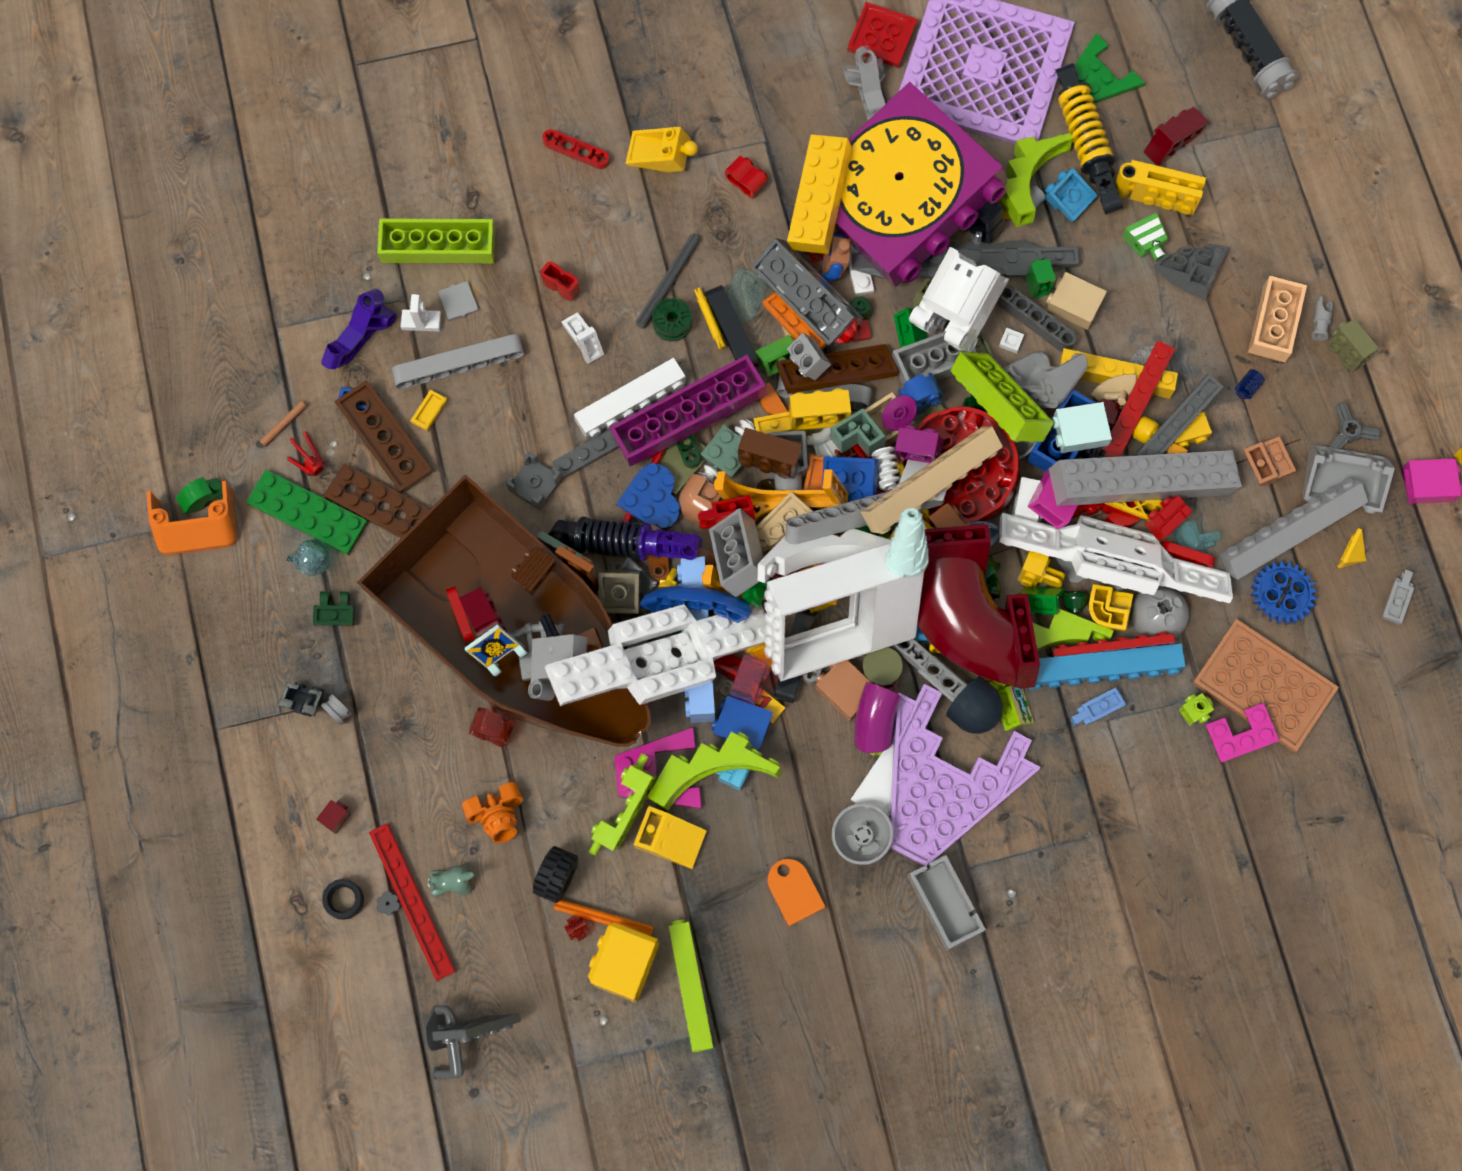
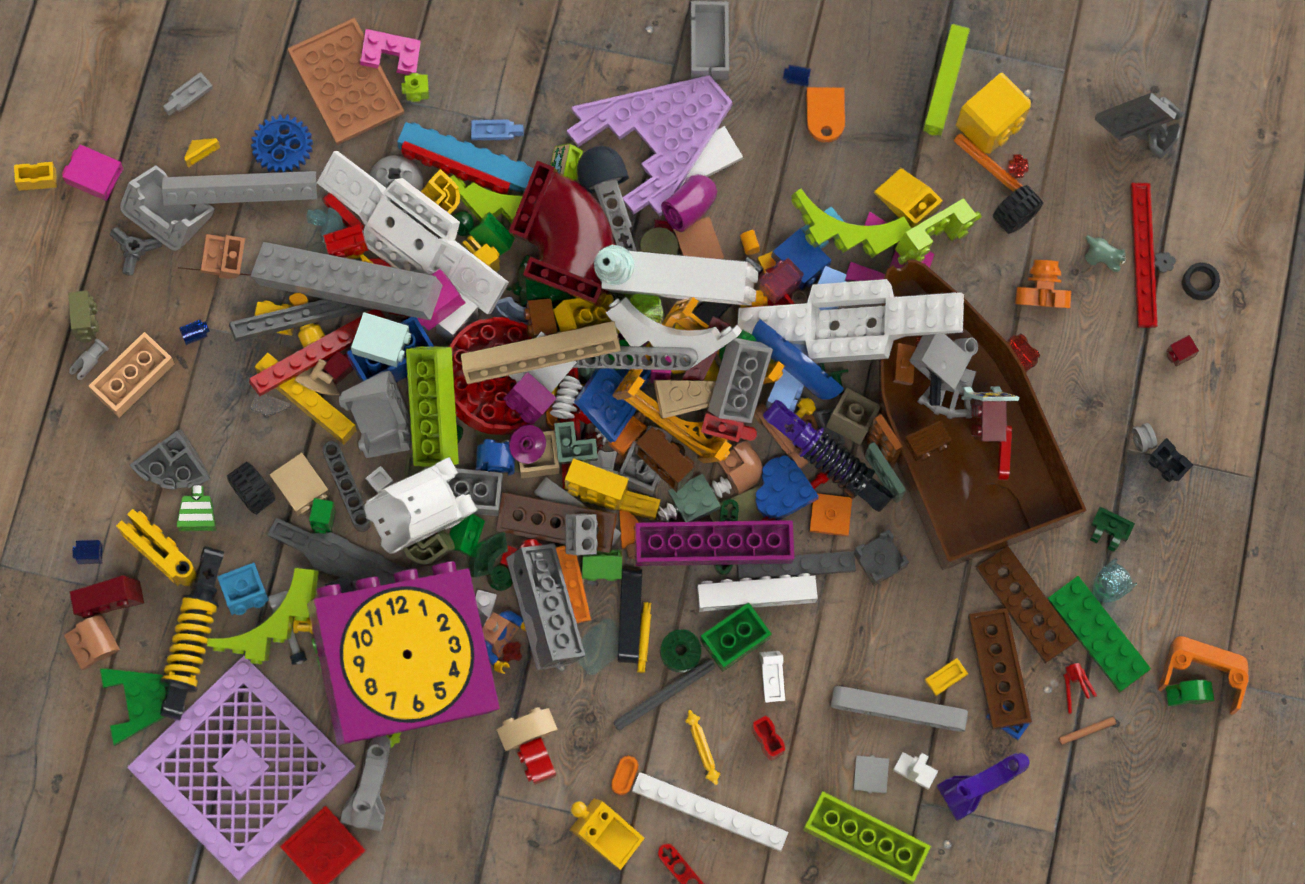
camera: 160 degrees left, 0 degrees up
yellow brick [787,135,852,254] -> none
light grey piece [832,803,893,865] -> none
none -> nougat brick [64,615,120,670]
none -> clear blue brick [72,540,103,564]
none -> black tyre [227,461,276,515]
none -> clear green brick [467,532,508,578]
none -> tan brick [497,707,558,751]
none -> orange tile [611,756,638,795]
none -> white plate [632,772,788,852]
none -> yellow wheel [685,710,721,785]
none -> green brick [700,603,772,672]
none -> light orange brick [740,230,760,255]
none -> clear blue brick [783,65,811,87]
none -> orange plate [809,493,852,537]

